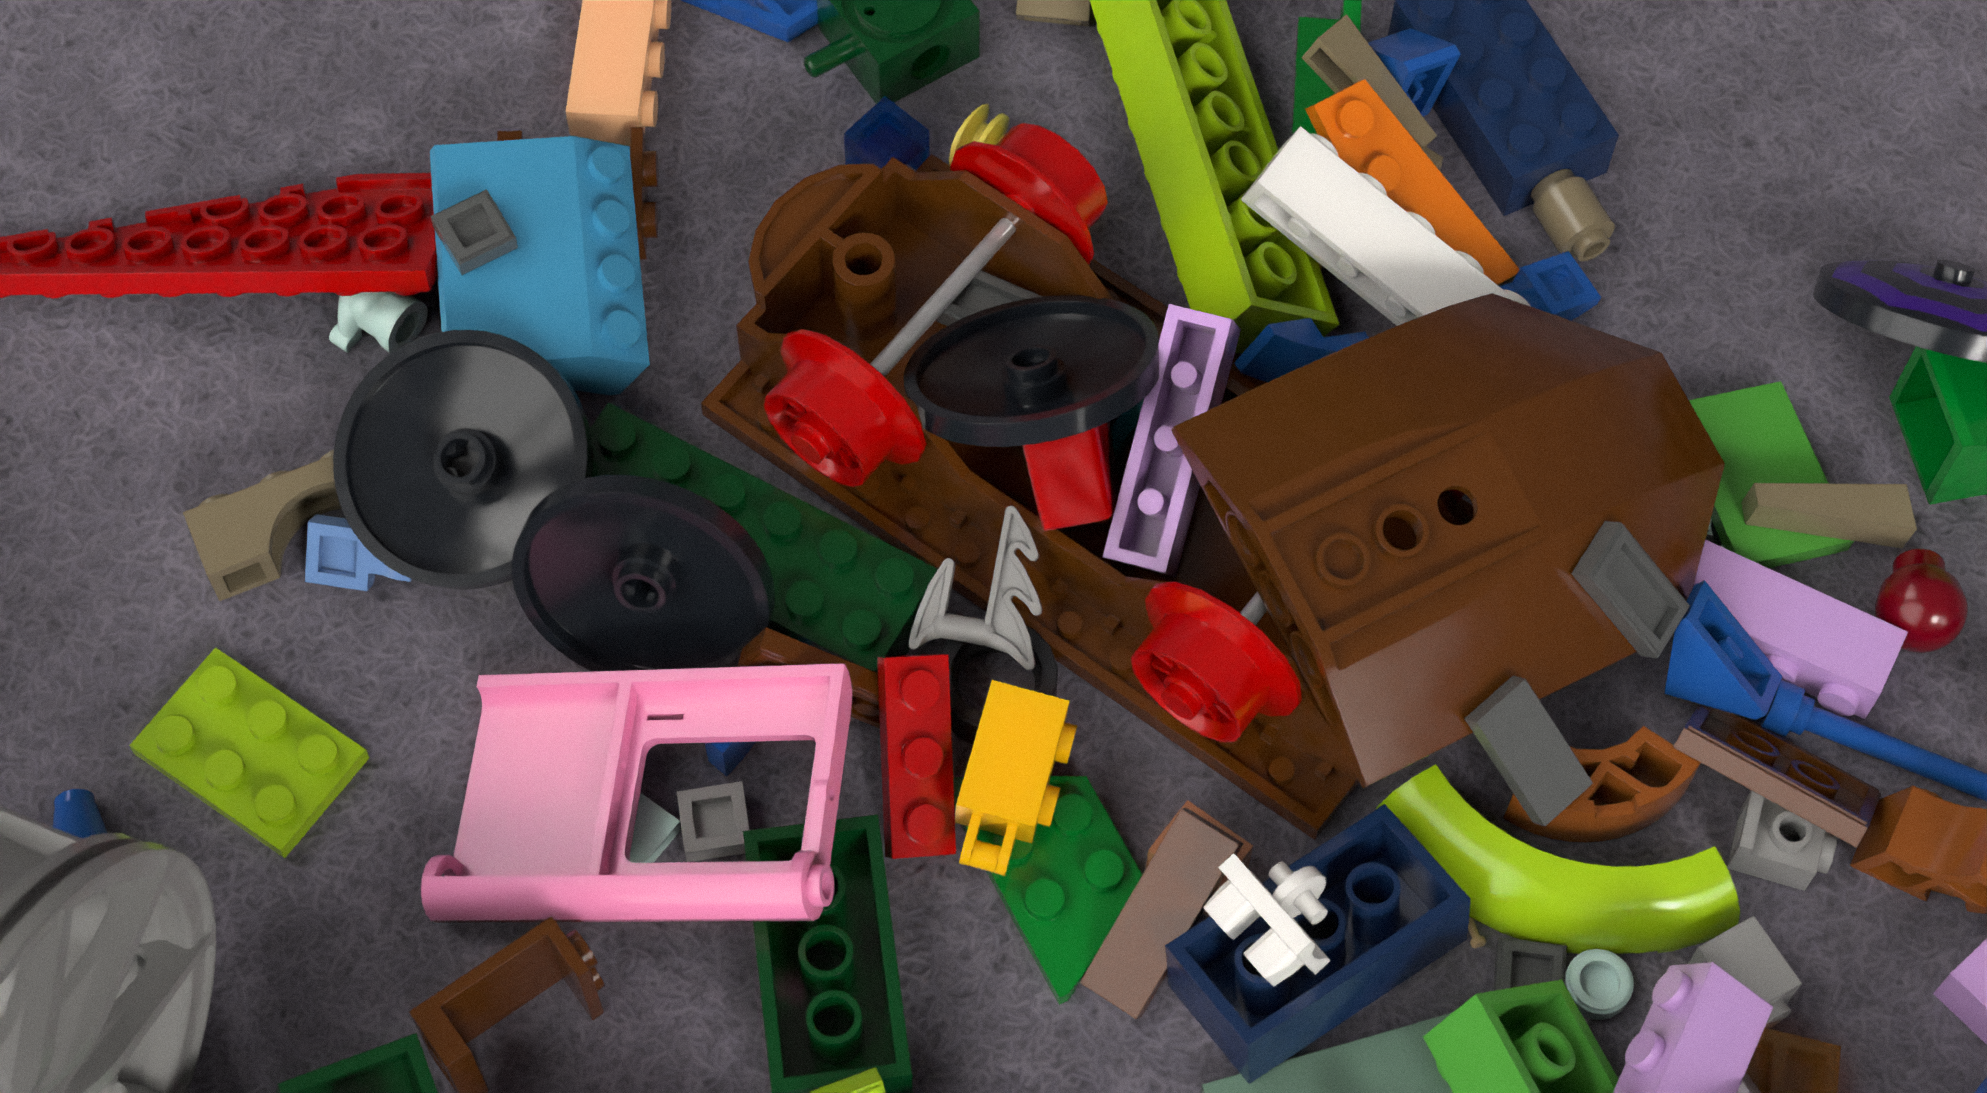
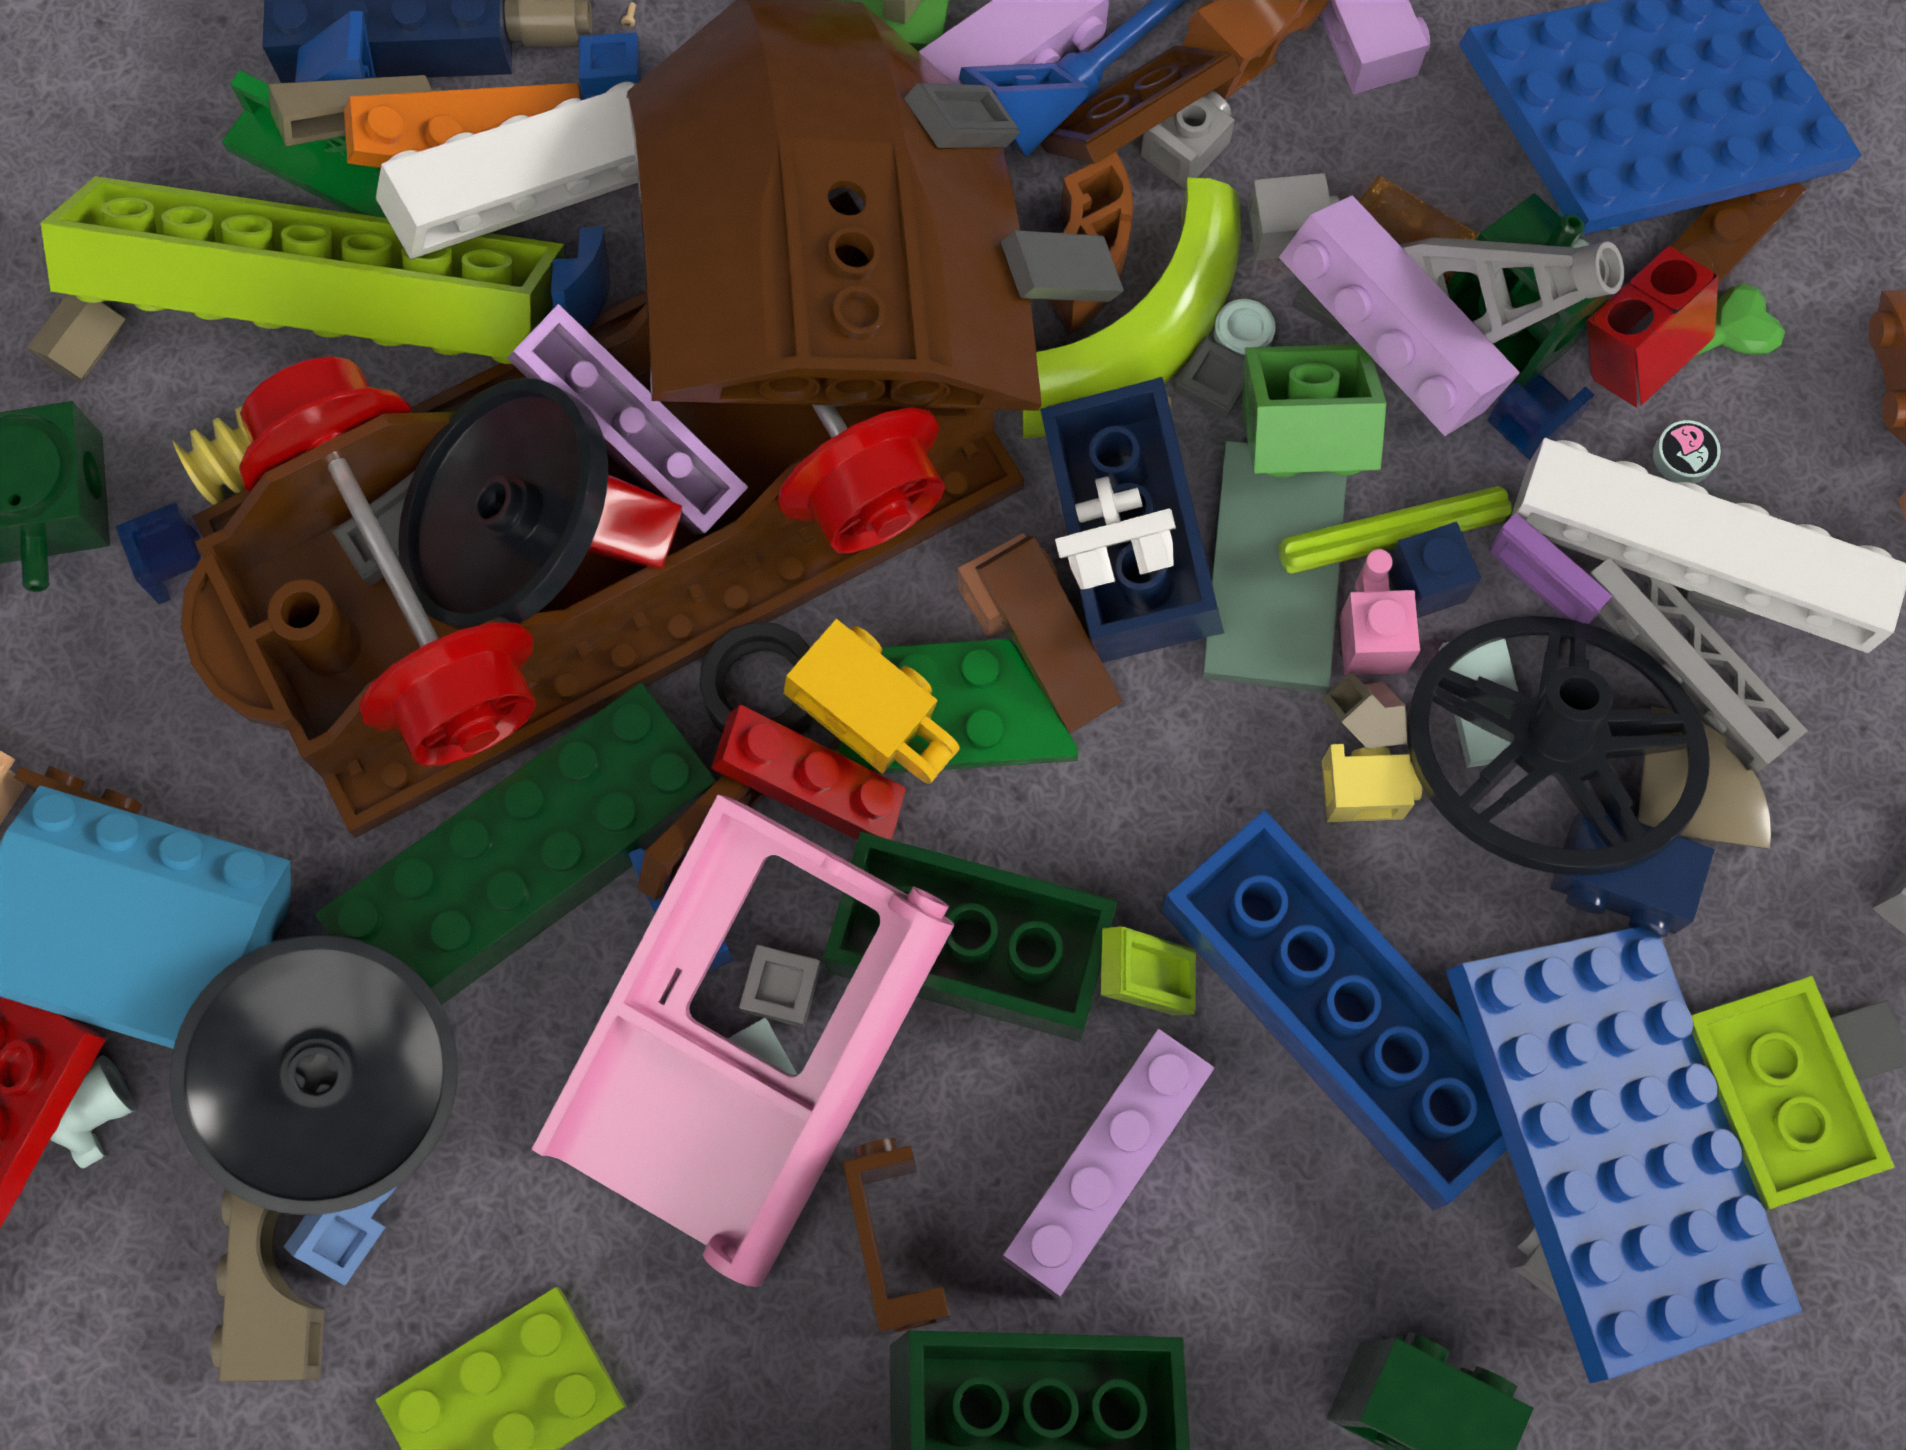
camera: 65 degrees left, 10 degrees up
dark grey tile [430,189,518,275] -> none
black dish [511,475,775,672] -> none
light grey piece [908,506,1042,670] -> none
none -> tan piece [621,2,636,27]

